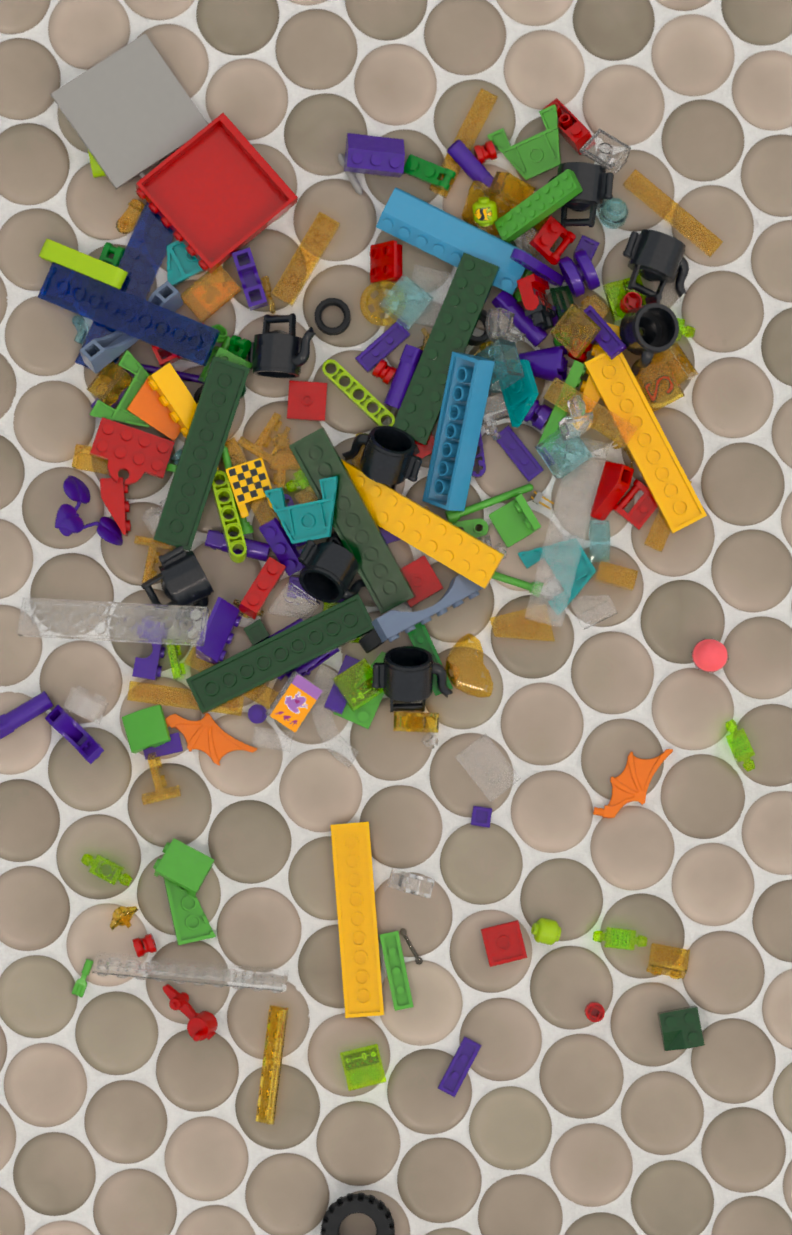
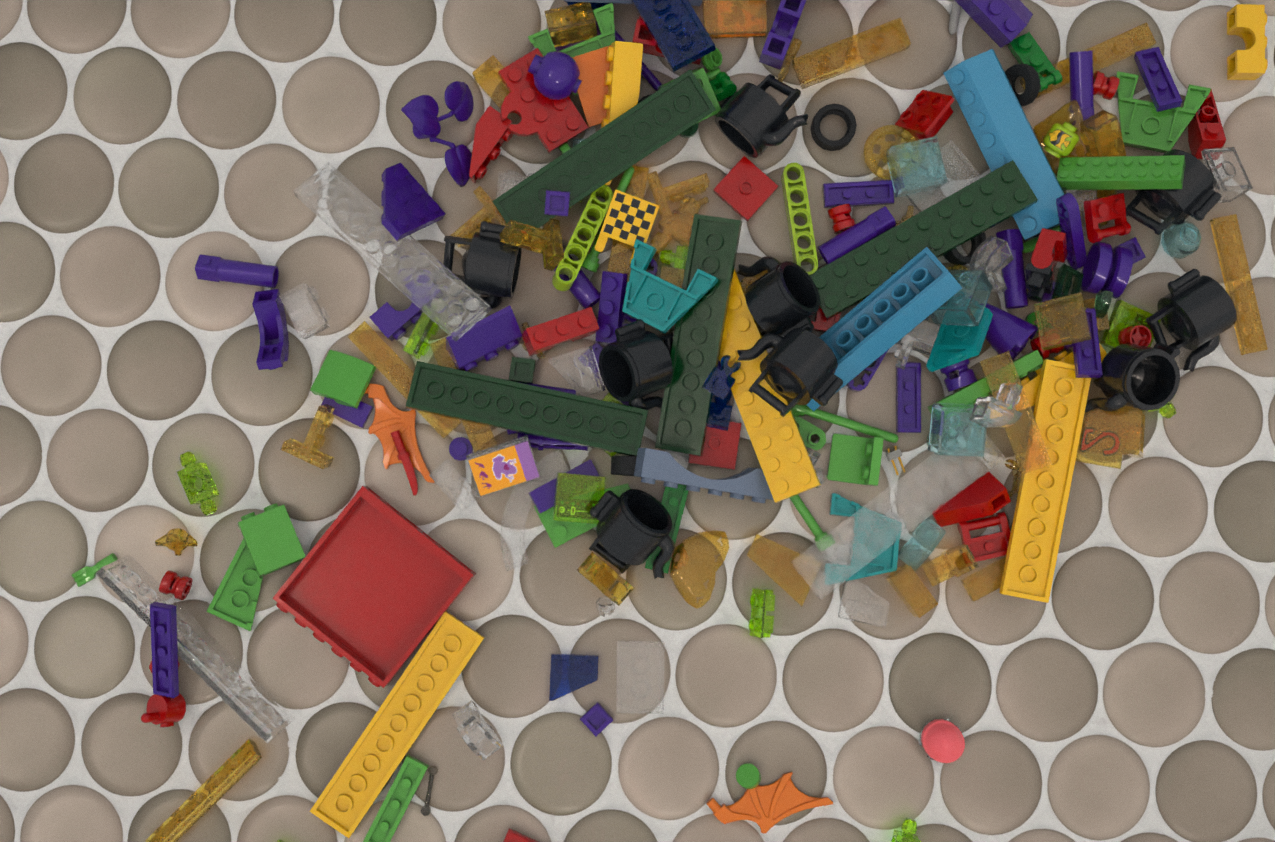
camera: 35 degrees right, 0 degrees up
none -> dark purple tile [150,602,179,698]
none -> red panel [272,486,476,688]
none -> dark purple plate [381,163,446,241]
none -> red piece [390,430,418,496]
none -> clear yellow bracket [499,218,564,271]
none -> dark purple brick [528,51,582,100]
none -> dark purple tile [544,190,570,216]
none -> clear blue wing [549,654,599,701]
none -> clear blue plate [702,355,741,400]
none -> clear blue plate [707,388,733,431]
none -> bright green tile [736,764,761,789]
none -> black piece [737,328,843,417]
none -> clear neon green hinge [749,588,775,638]
none -> clear yellow brick [921,544,979,586]
none -> black tyre [1005,64,1040,107]
none -> clear green tile [1094,291,1113,319]
none -> dark purple plate [1134,47,1182,112]
none -> yellow arch [1227,4,1268,80]

